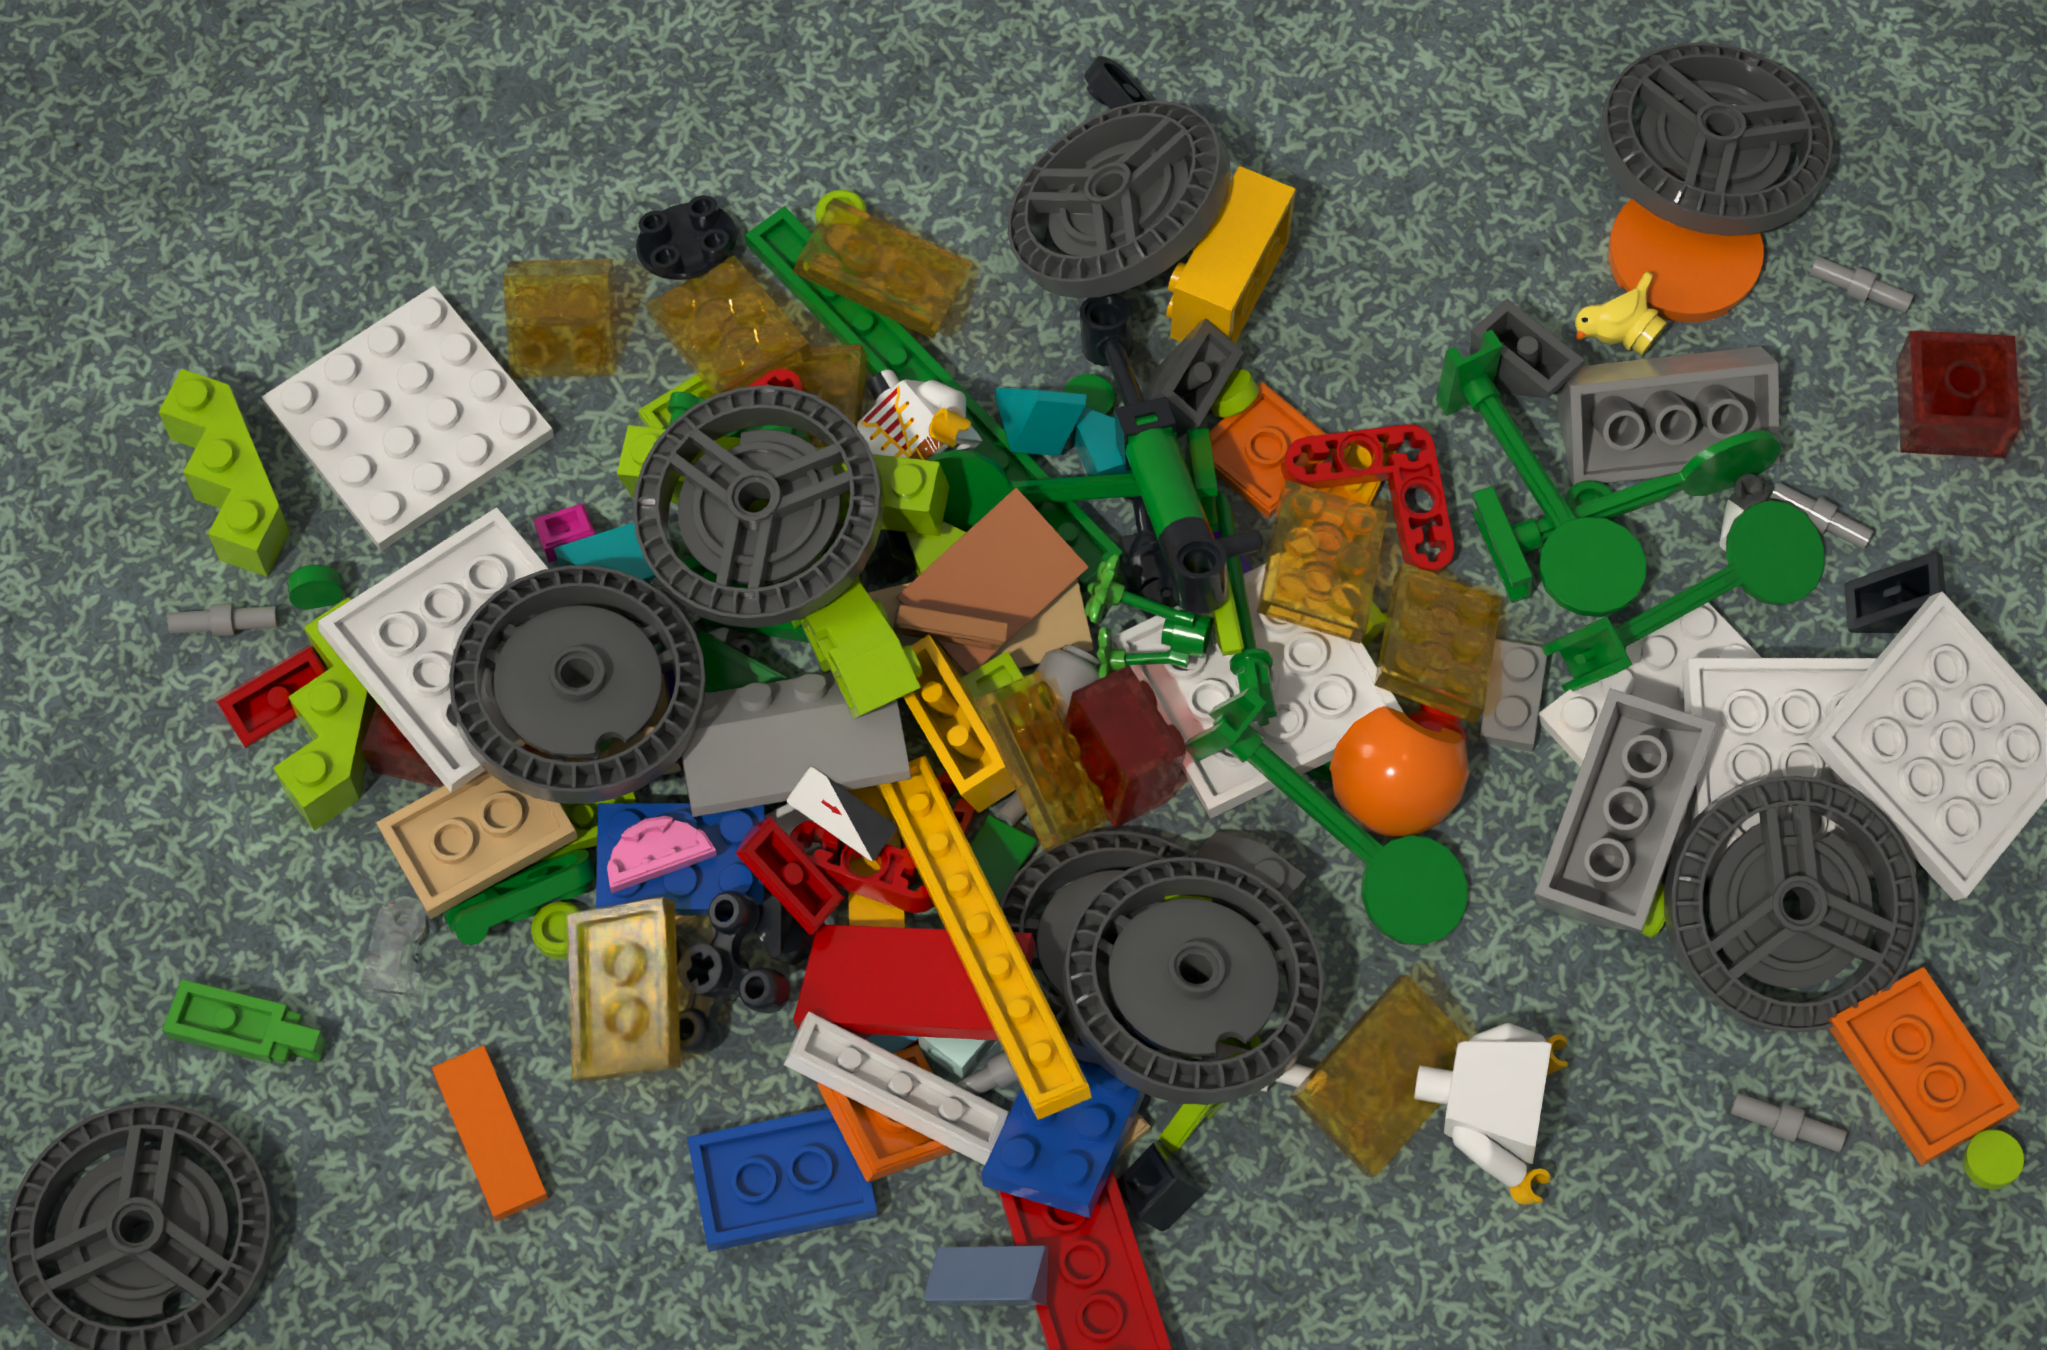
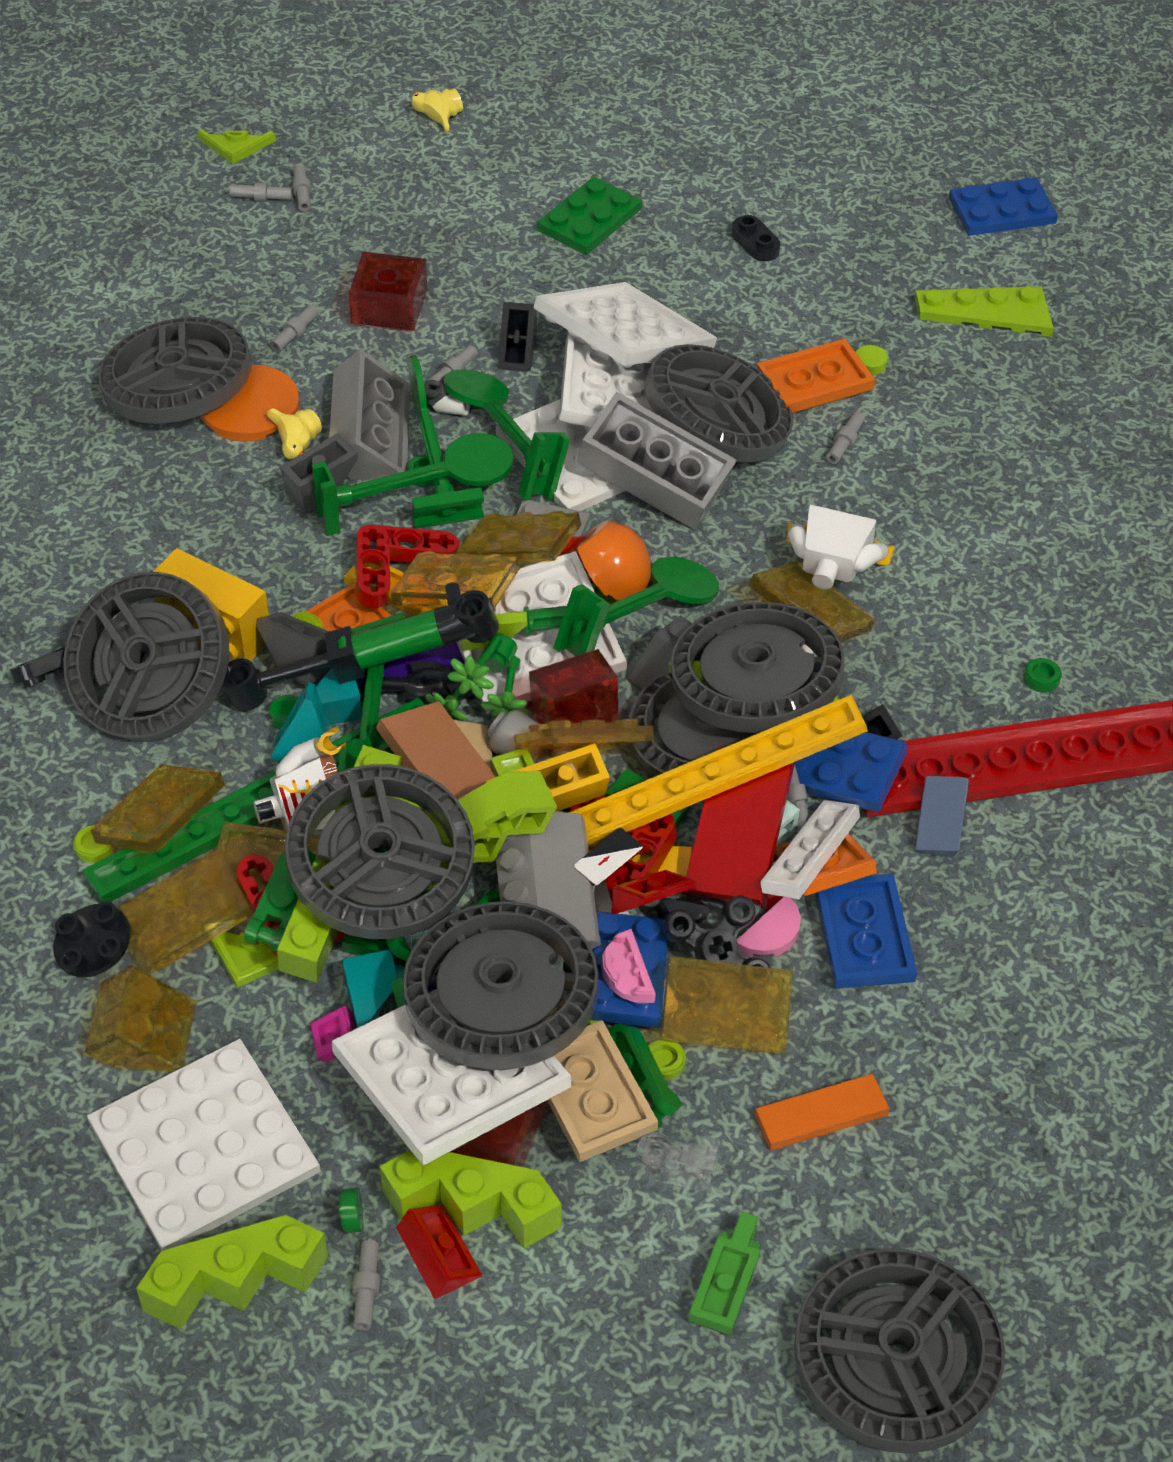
camera: 85 degrees left, 15 degrees down
medium nougat tile [893,605,1008,651] -> none
none -> bright pink tile [737,897,801,957]

